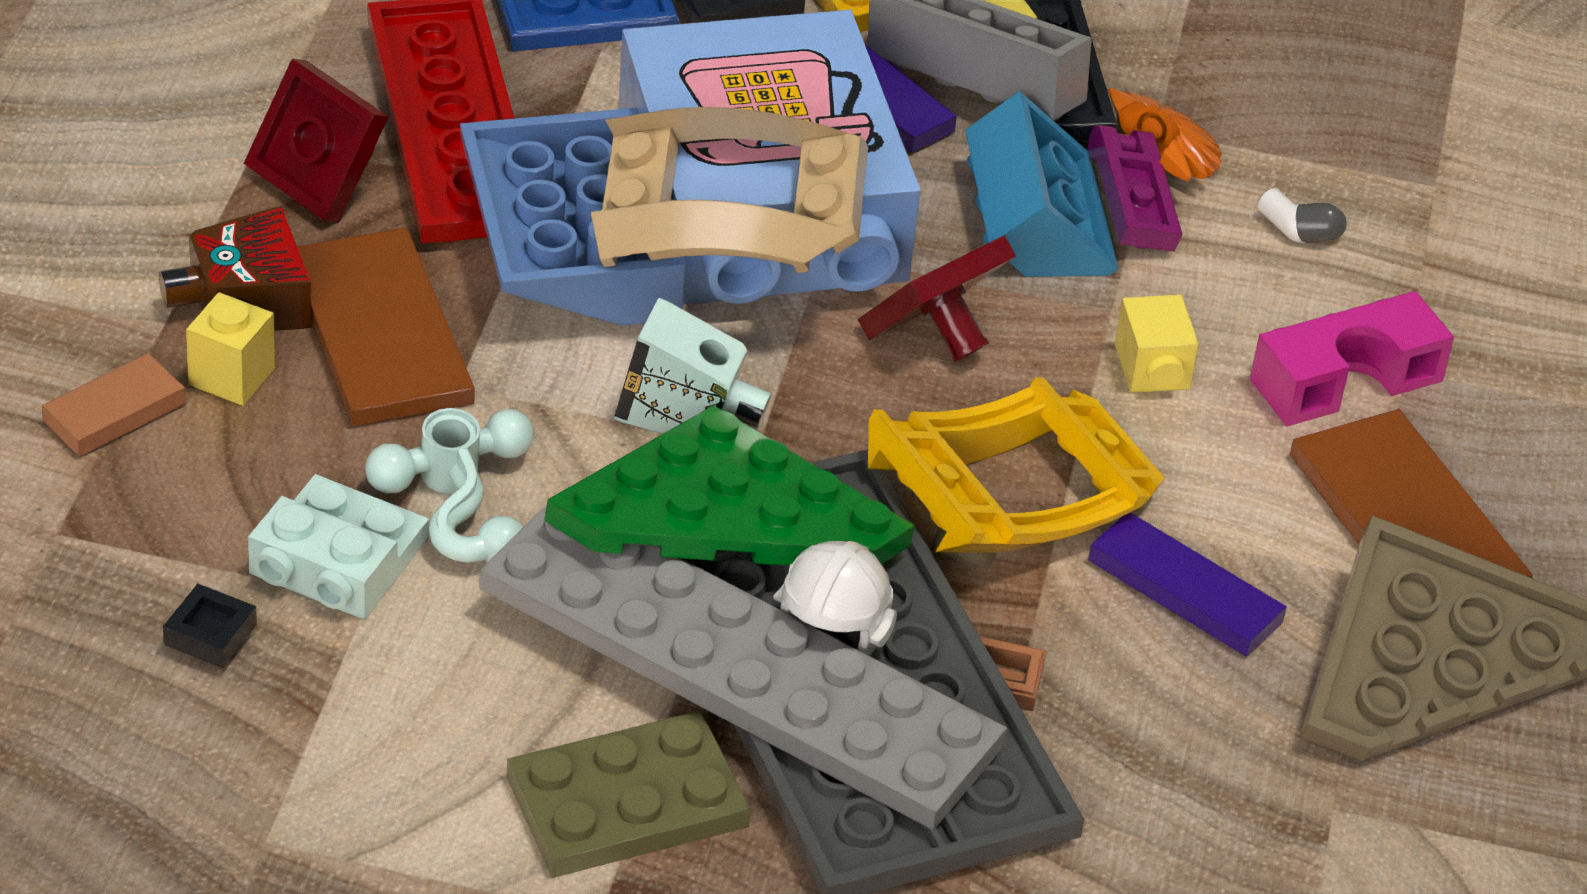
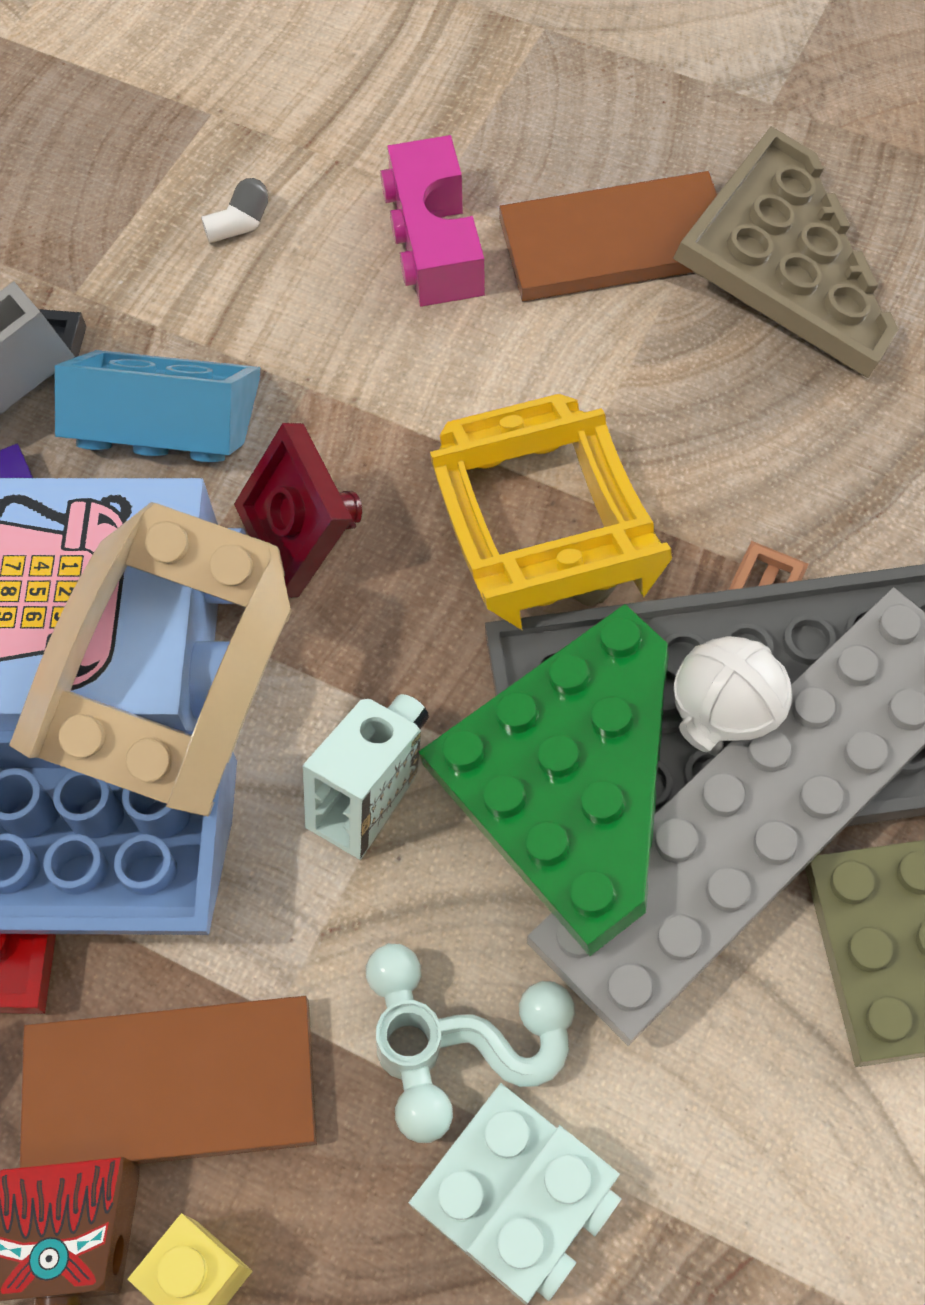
camera: 70 degrees left, 20 degrees up
magenta plate [1088,125,1183,252] -> none
dark purple tile [1088,512,1287,657] -> none
orange hair [1108,88,1222,182] -> none
light yellow brick [1115,295,1199,393] -> none

